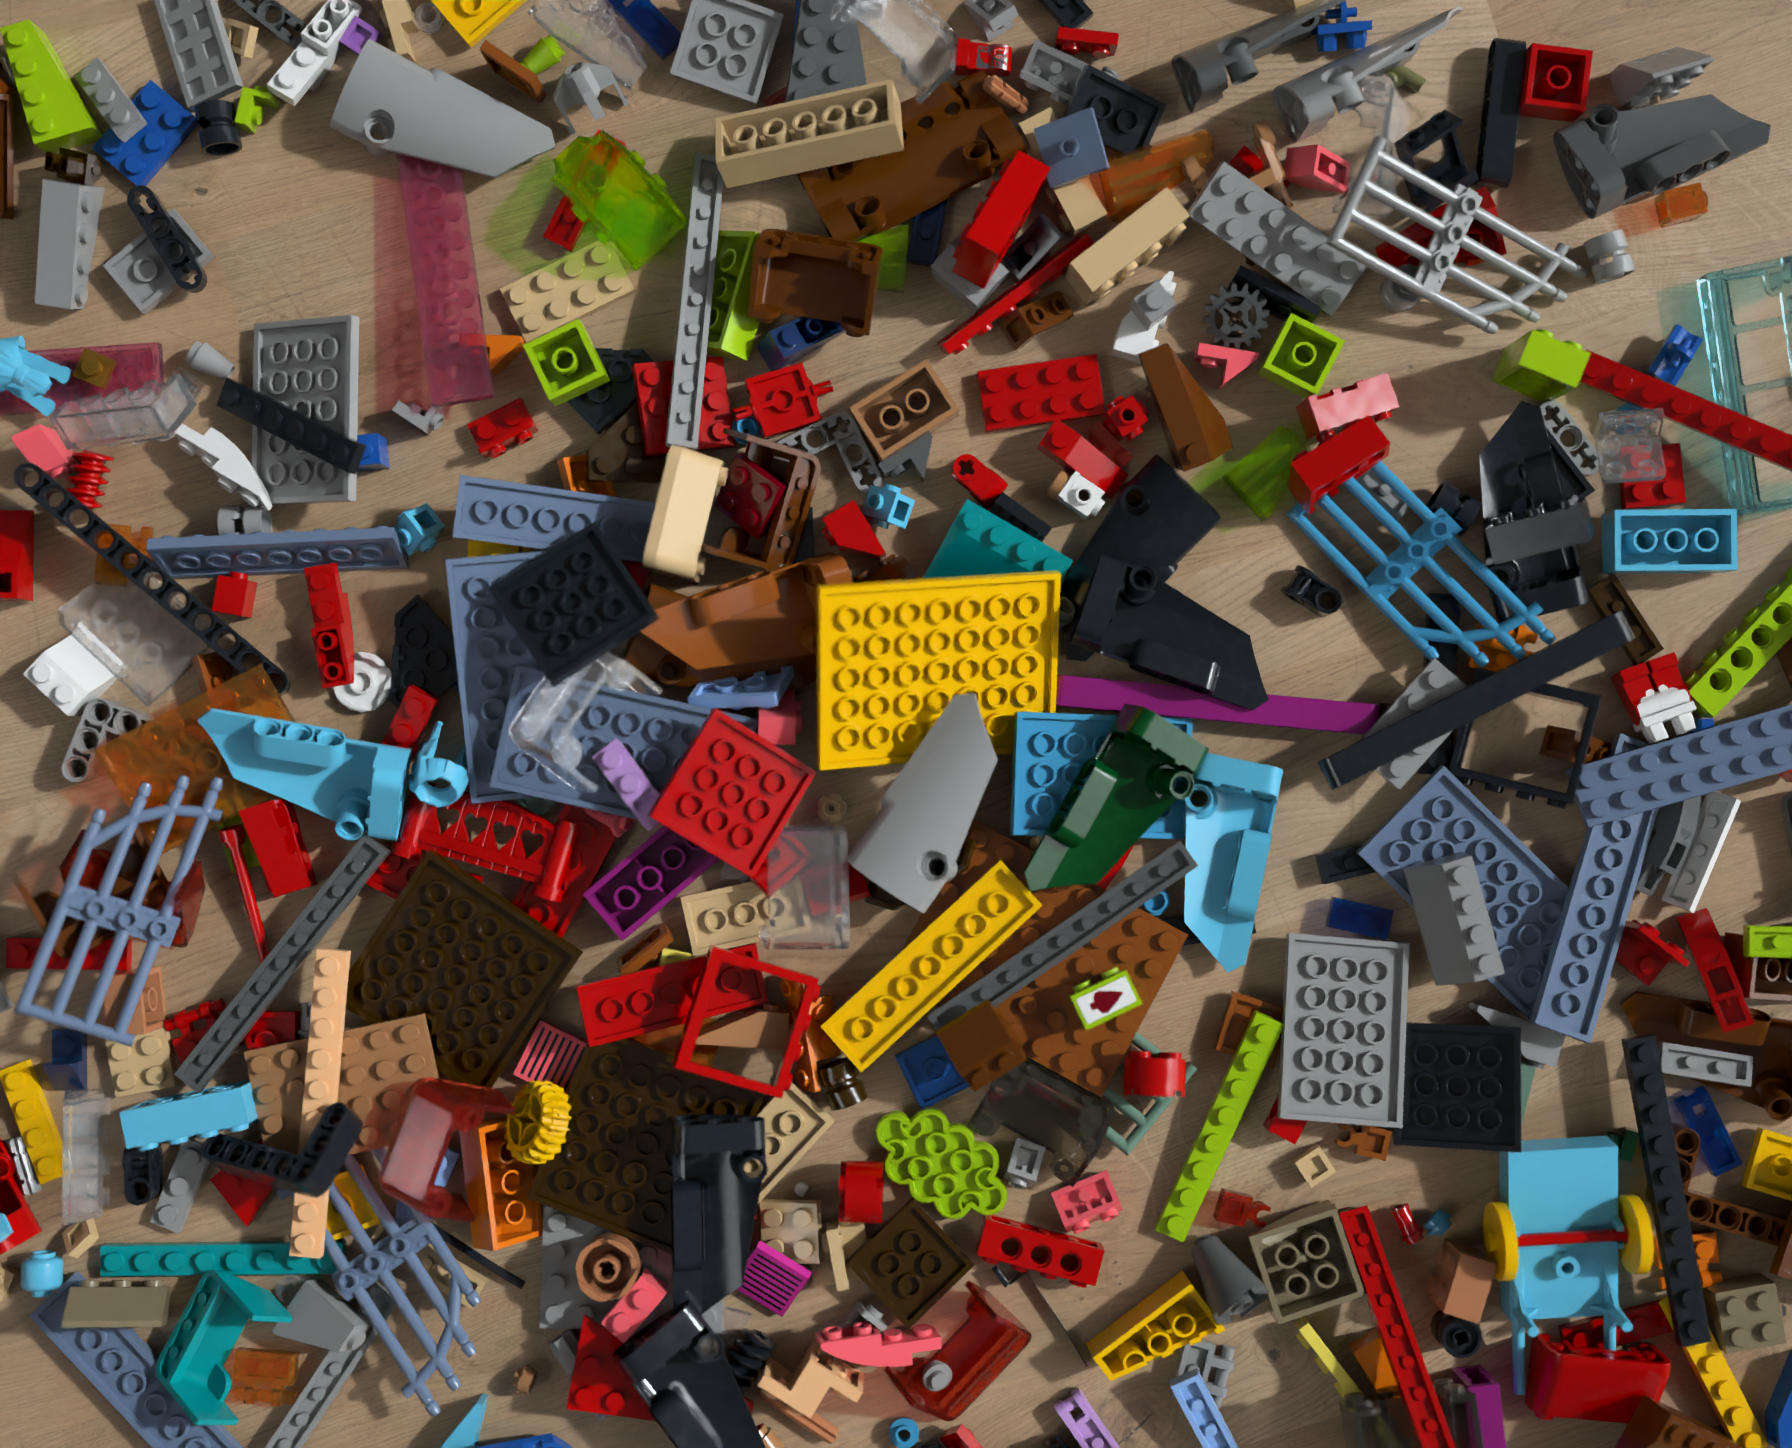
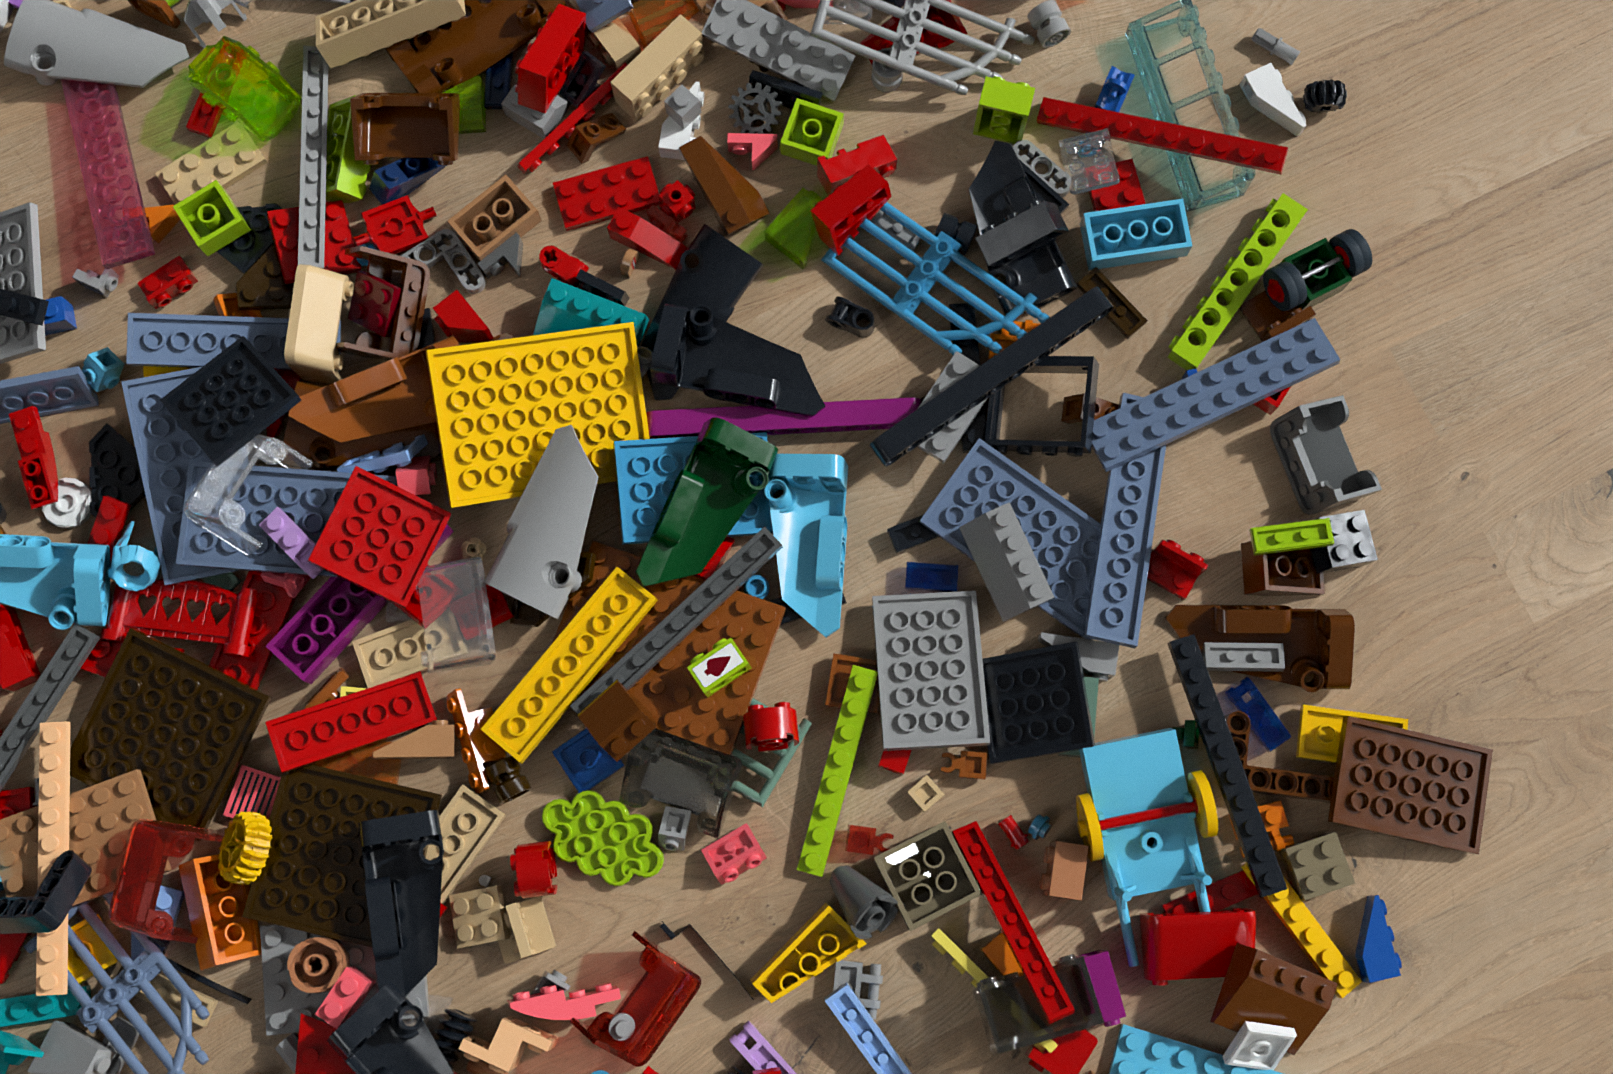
camera: 10 degrees left, 10 degrees down
clear plate [275,1274,305,1304] -> none
red window [672,945,821,1099] -> none
dark pink tile [737,1240,812,1317] -> none
dark brown plate [846,1197,975,1330] -> none
medium azure brick [861,483,915,529] -> none
red brick [976,1215,1105,1288] -> none
white brick [1056,471,1106,520] -> none
black wheel [1430,1310,1482,1358] -> none
hips [1611,652,1697,745] -> none
dark grey slope [1636,796,1701,897] -> none
white plate [1661,792,1741,913] -> none
red slope [1676,908,1755,1033] -> none

